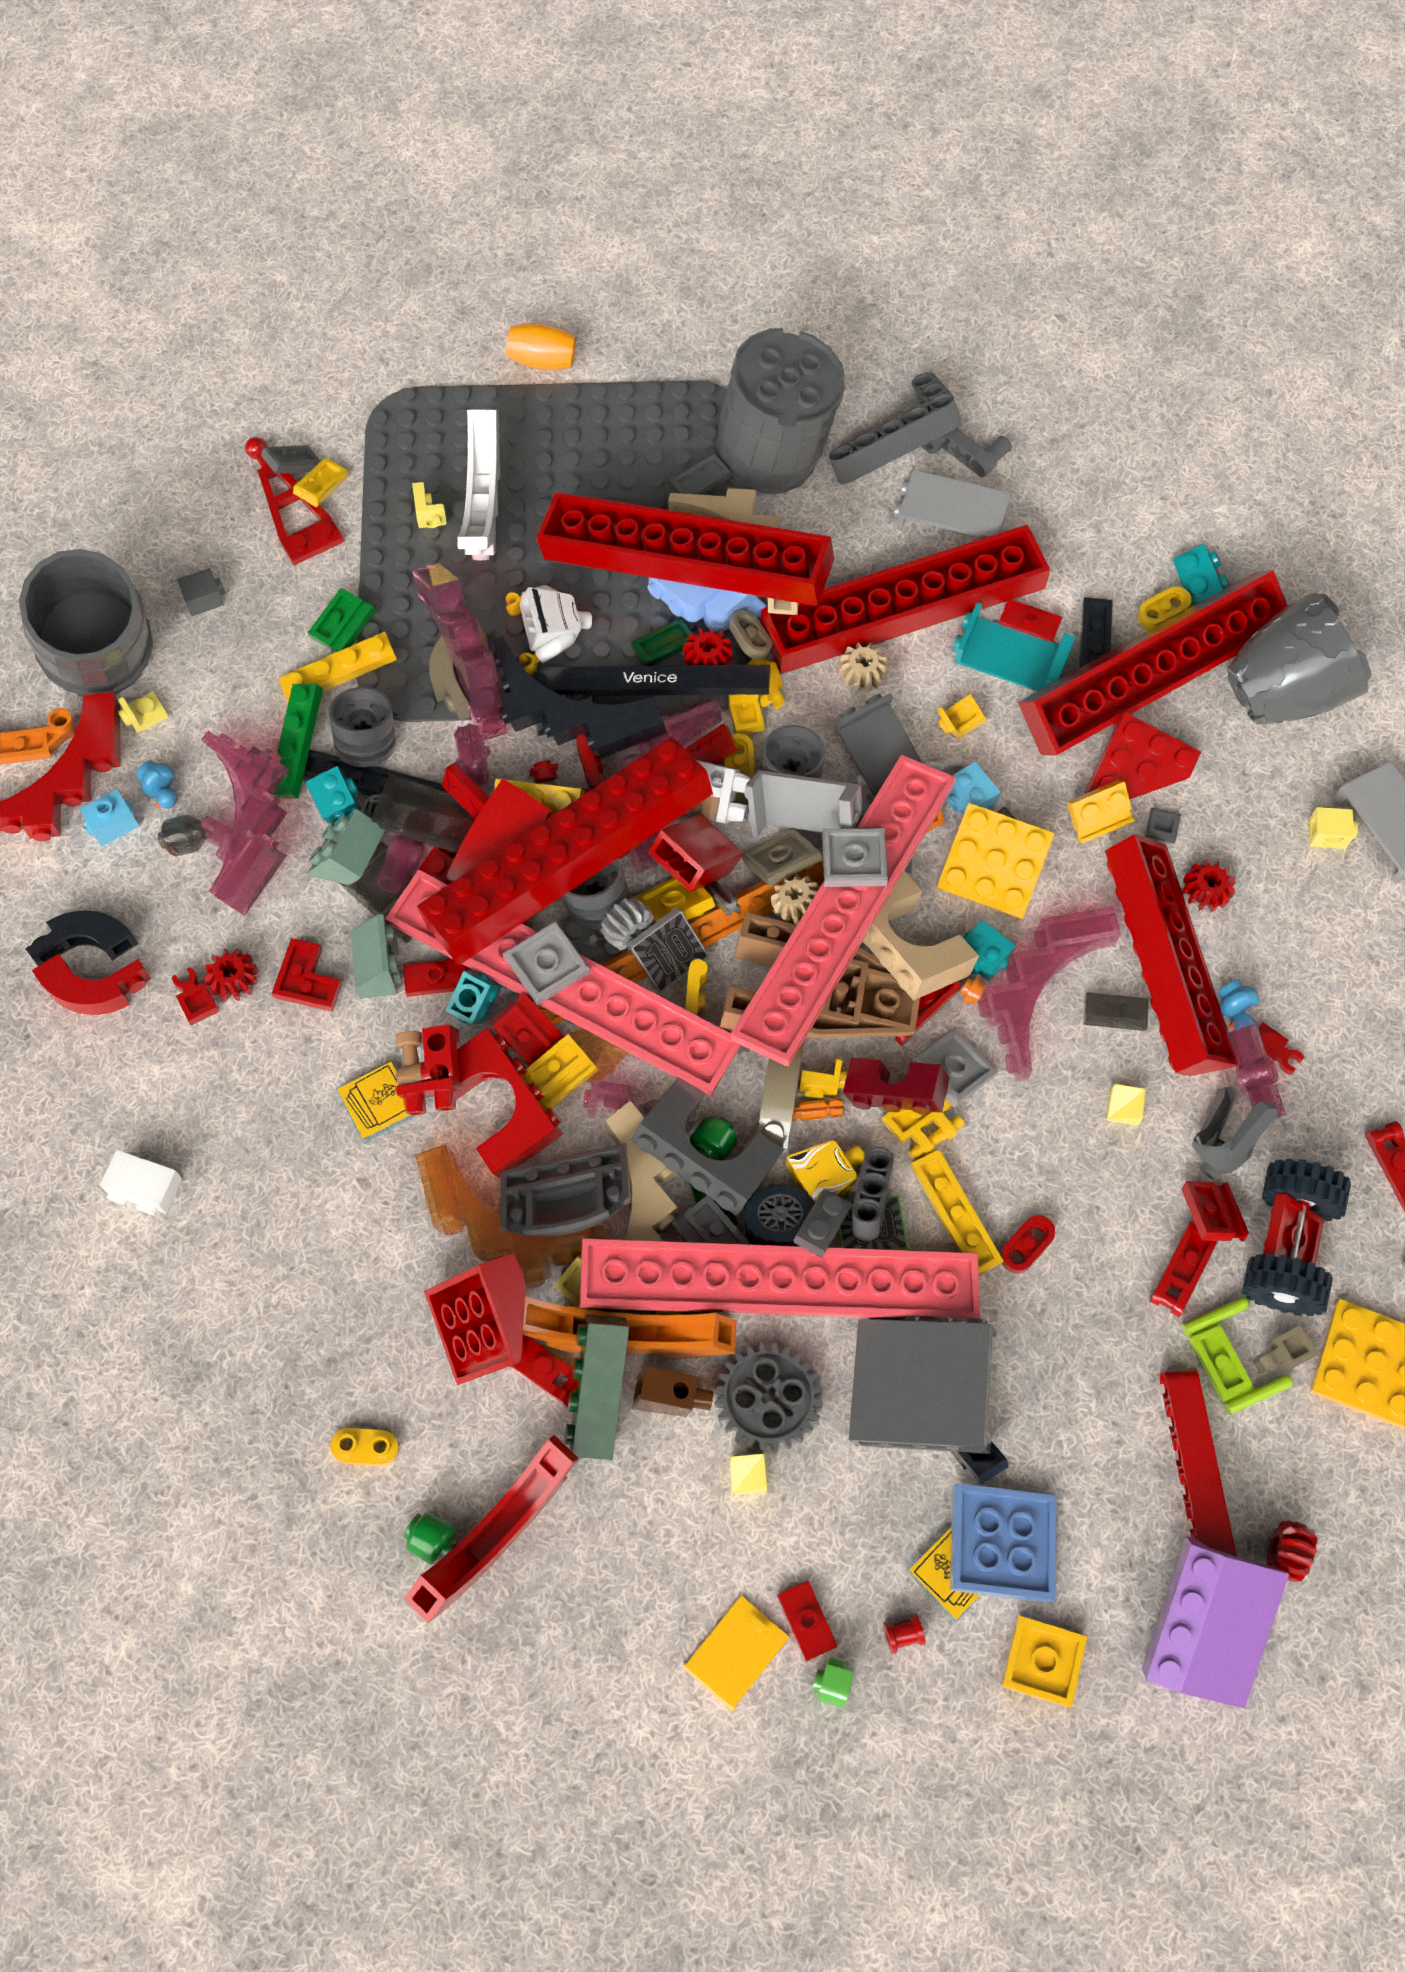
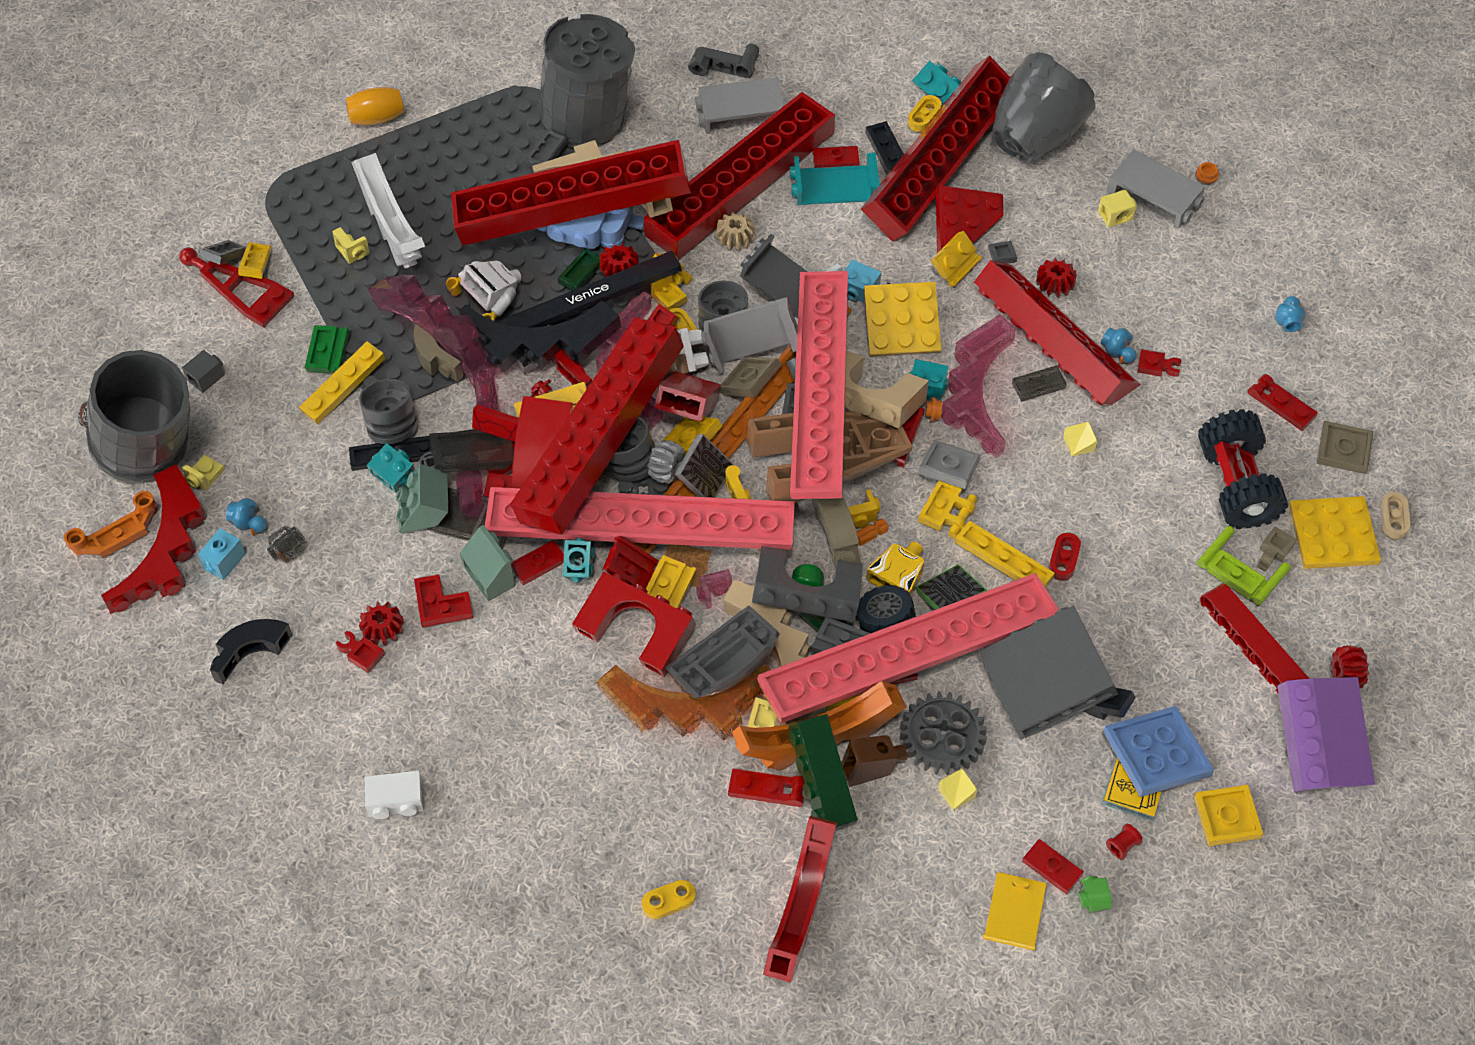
camera: 25 degrees left, 10 degrees down
red arch [32,954,151,1015] -> none
clear pink bracket [200,816,245,866] -> none
clear pink arch [201,731,289,915] -> none
green plate [267,684,323,799] -> none
yellow tile [335,1060,420,1144] -> none
red hips [396,1024,462,1116] -> none
green head [404,1511,457,1565] -> none
red slope [424,1253,526,1386] -> none
light grey tile [503,921,591,1006] -> none
dark grey axle [704,881,741,916] -> none
dark tan plate [728,610,772,659] -> none
tan gear [771,874,820,925] -> none
dark grey plate [793,1188,852,1258] -> none
light grey tile [822,828,888,887] -> none
dark grey beam [829,372,962,483] -> none
dark red arch [843,1058,950,1115] -> none
dark grey beam [852,1147,894,1241] -> none
yellow bracket [936,694,988,739] -> none
red plate [1149,1221,1218,1317] -> none
red plate [1181,1181,1249,1241] -> none
dark grey piece [1192,1087,1278,1181] -> none
clear pink piece [1228,1025,1286,1119] -> none

